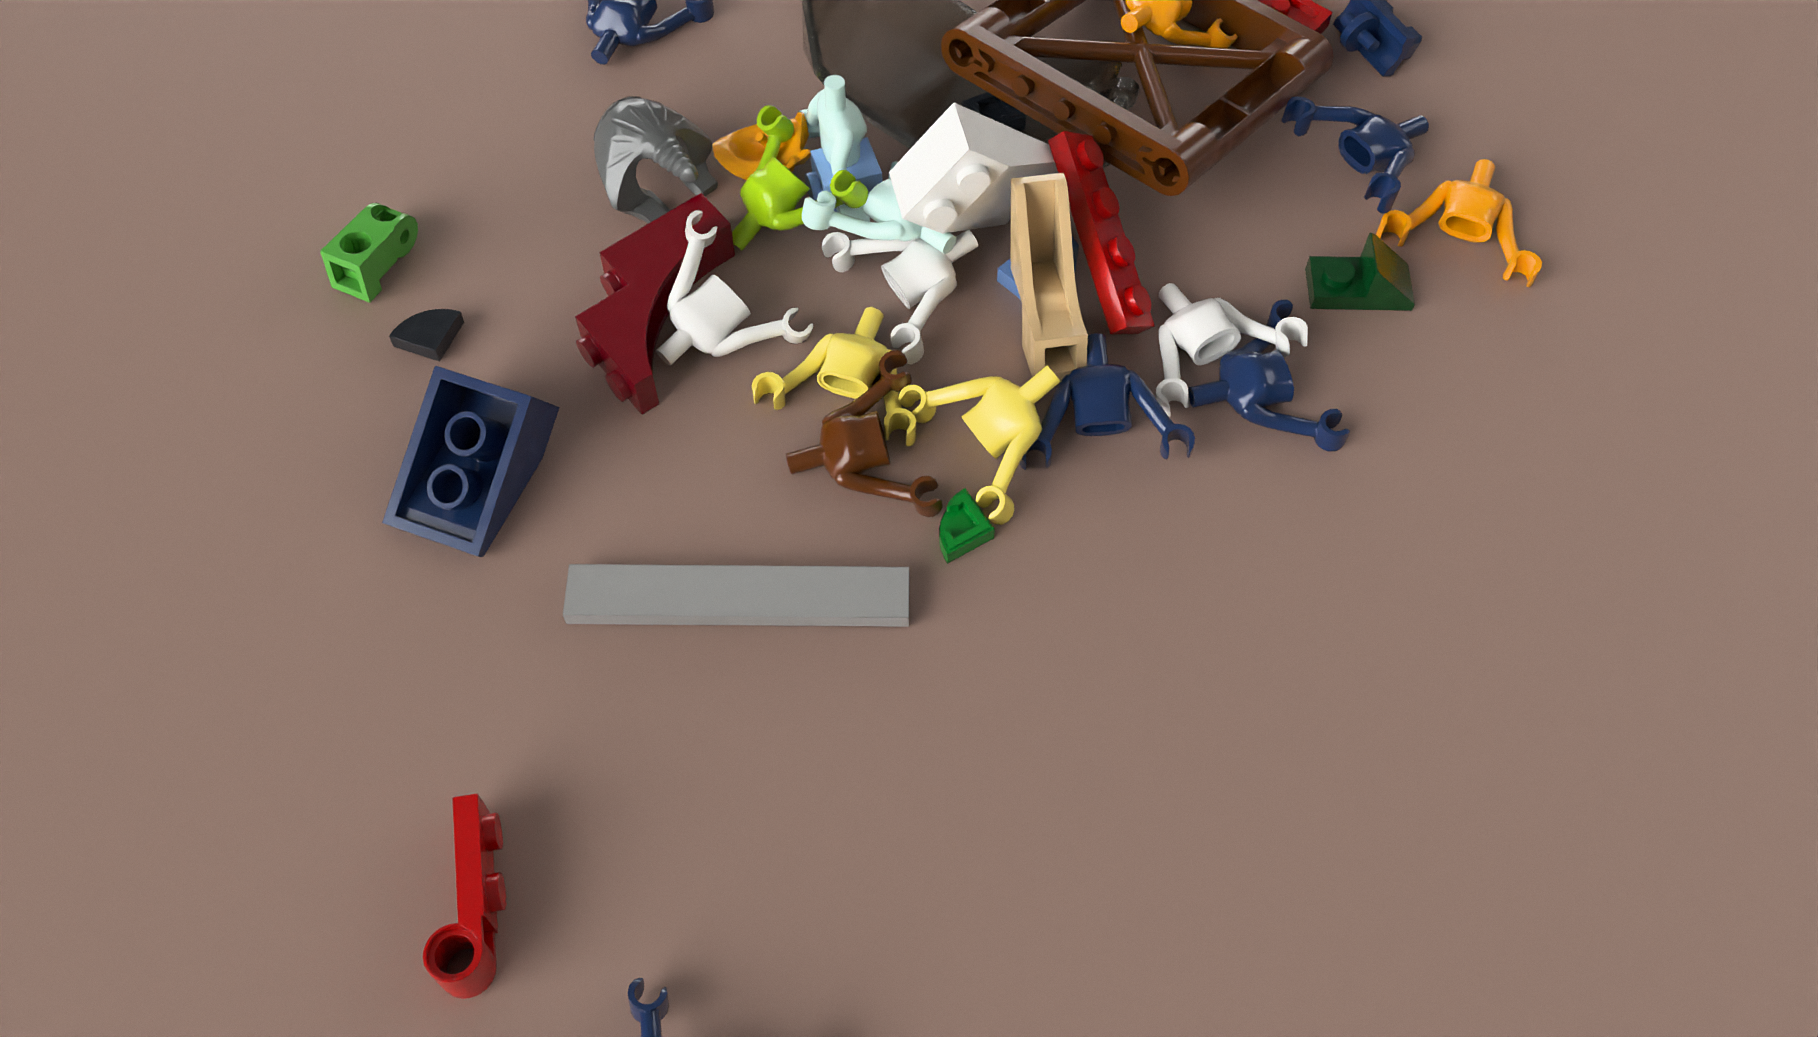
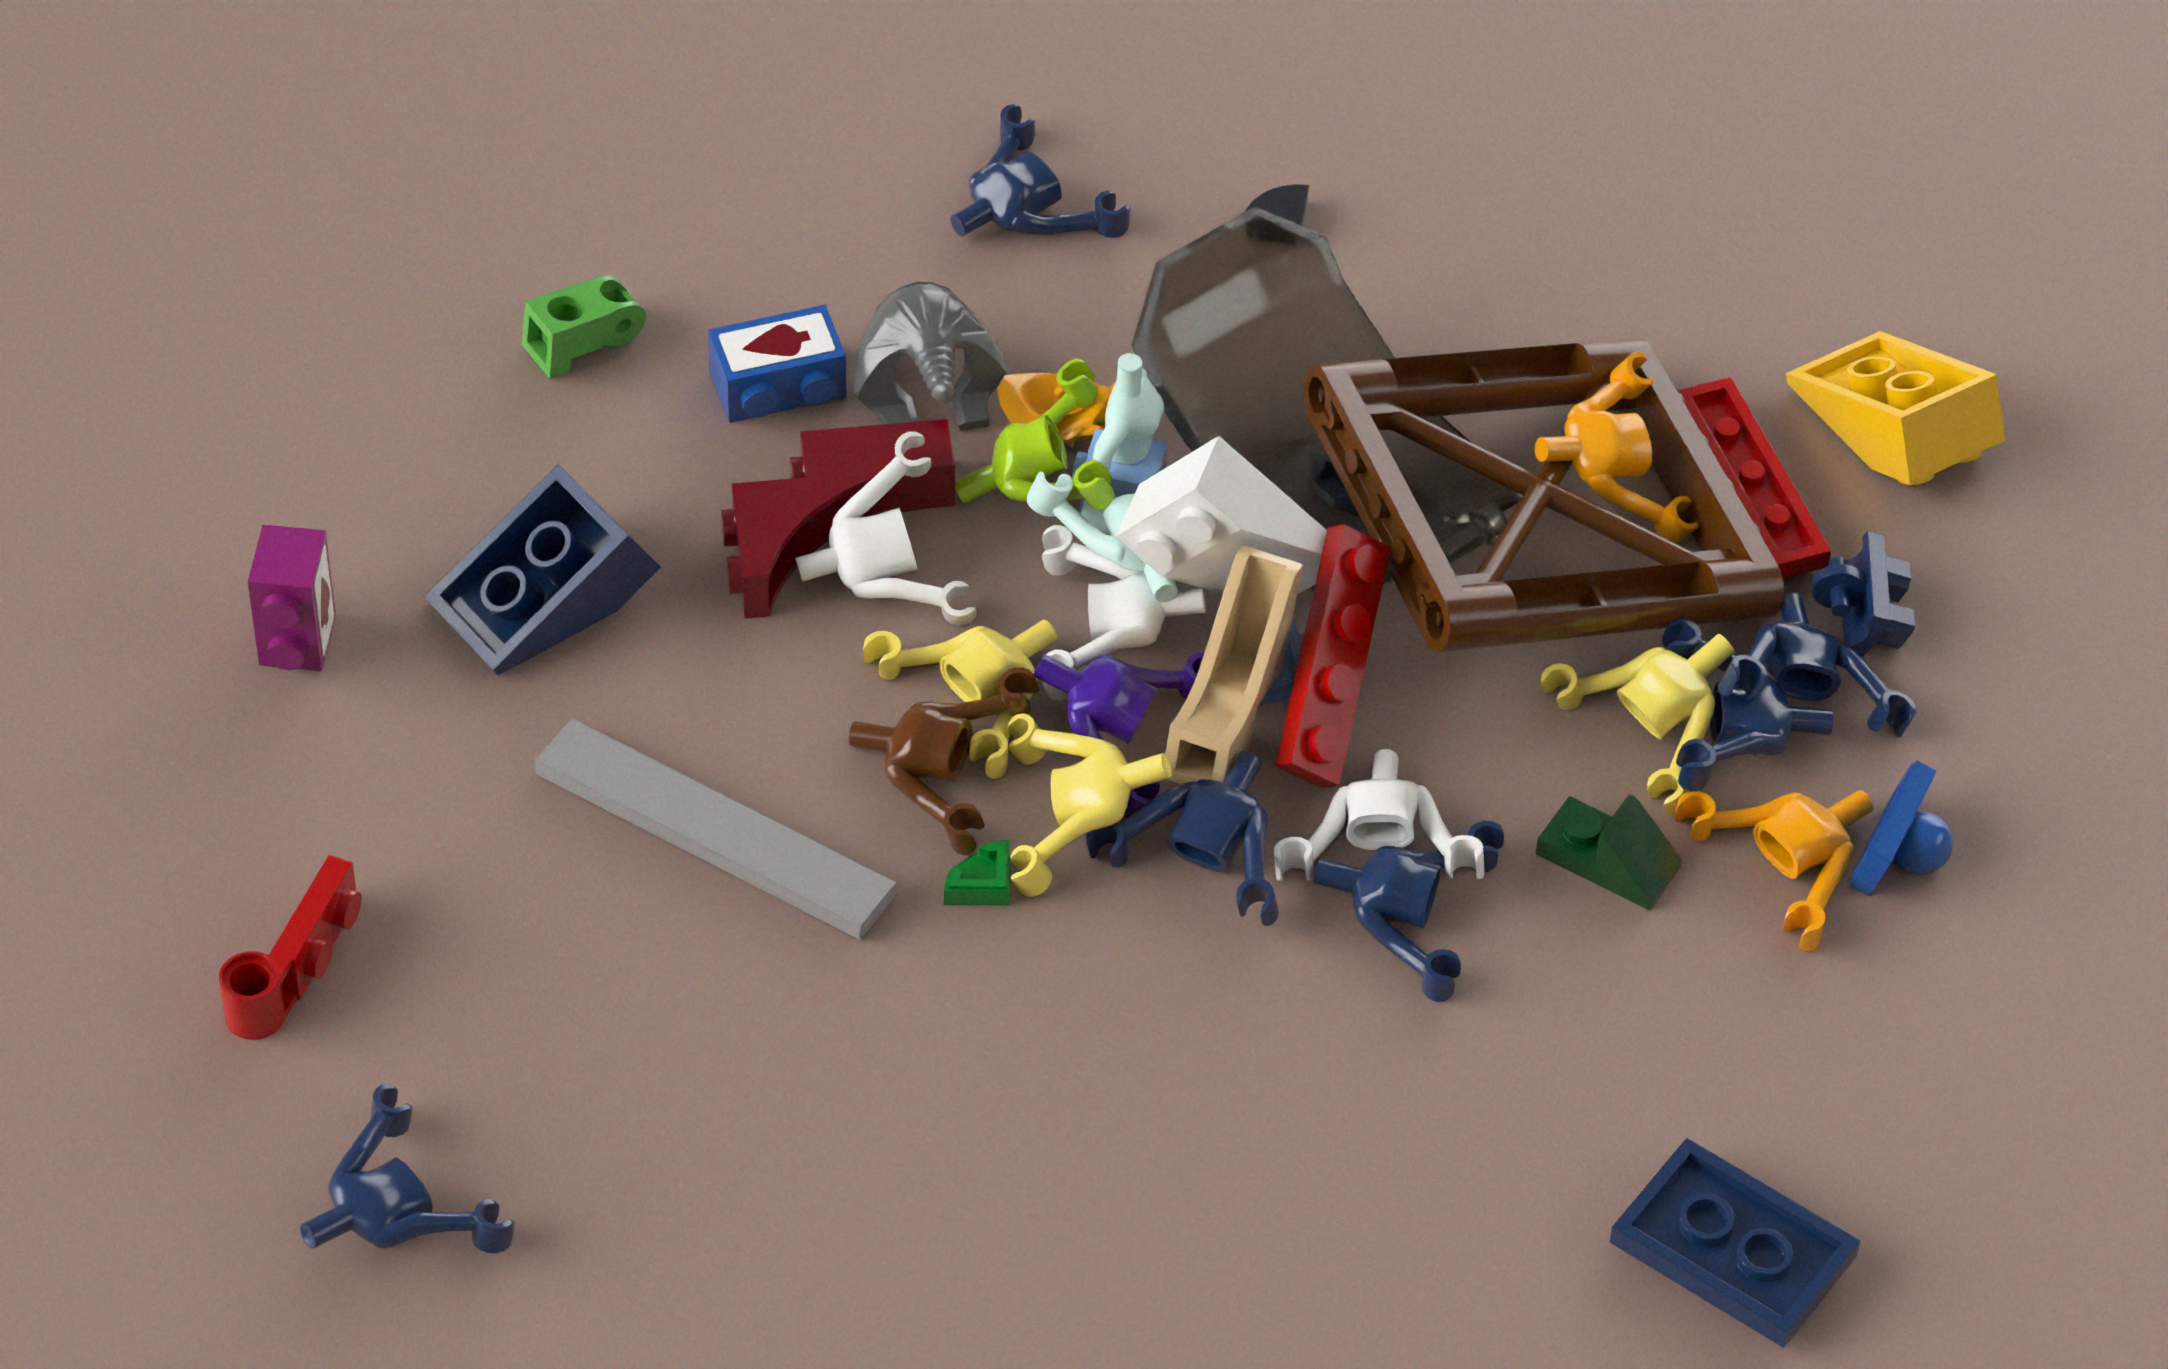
camera: 30 degrees right, 10 degrees down
black tile [389,309,464,362] -> none
none -> magenta brick [247,525,336,671]
none -> blue brick [708,304,847,423]
none -> dark purple piece [1033,652,1205,818]
none -> light yellow piece [1541,634,1735,816]
none -> dark blue plate [1610,1137,1860,1348]
none -> dark blue piece [1718,593,1917,738]
none -> blue tile [1849,760,1953,896]

